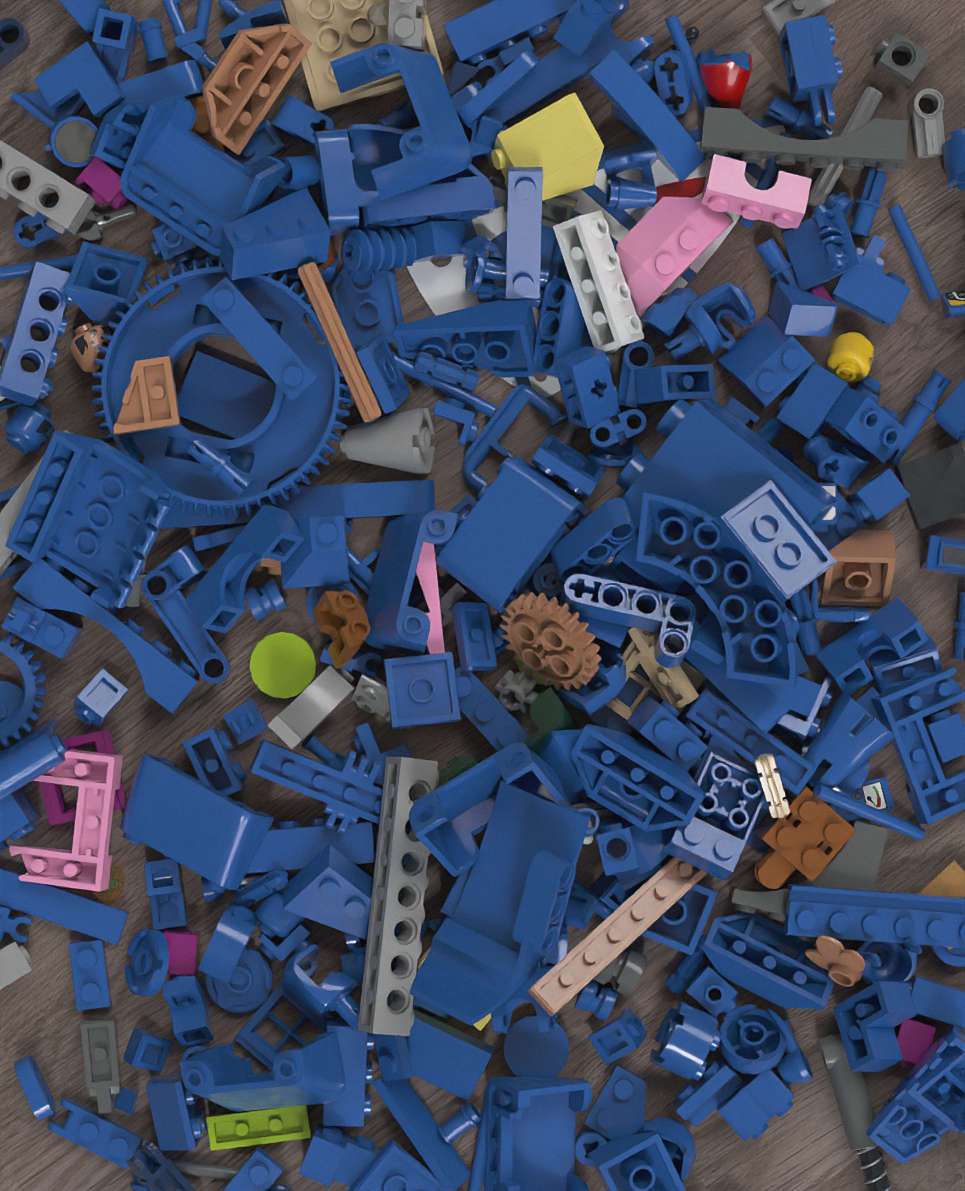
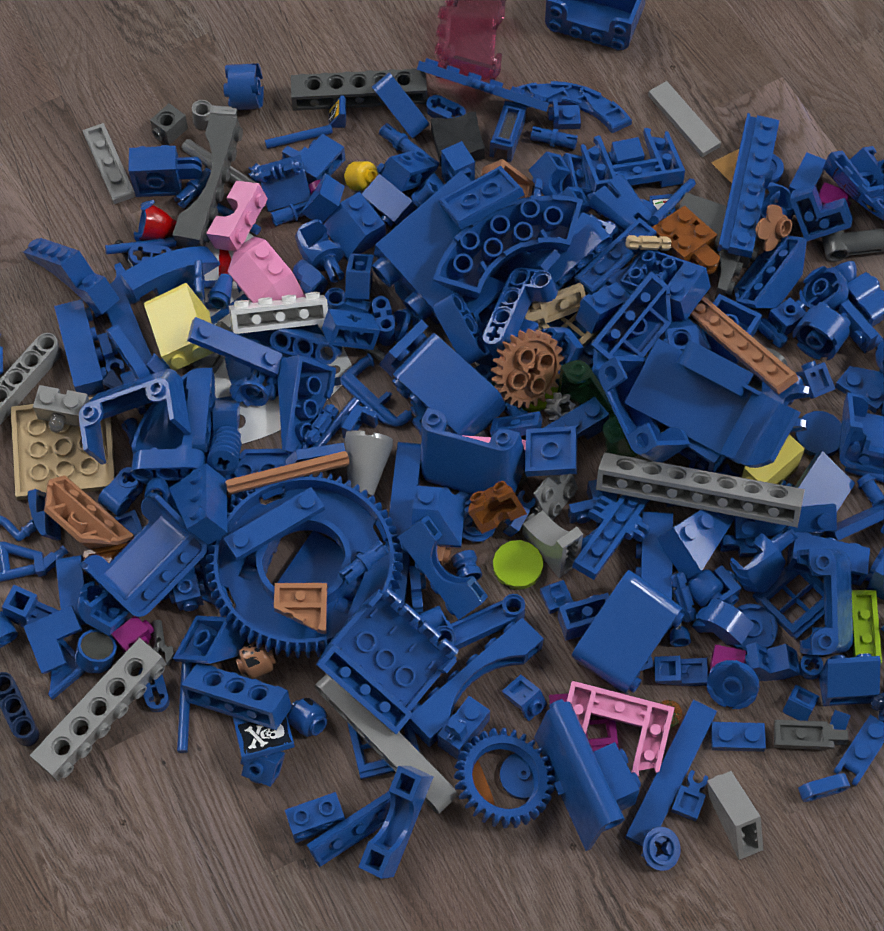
camera: 85 degrees left, 25 degrees down
blue pin [137,18,169,63] -> none
blue axle [849,169,887,238] -> none

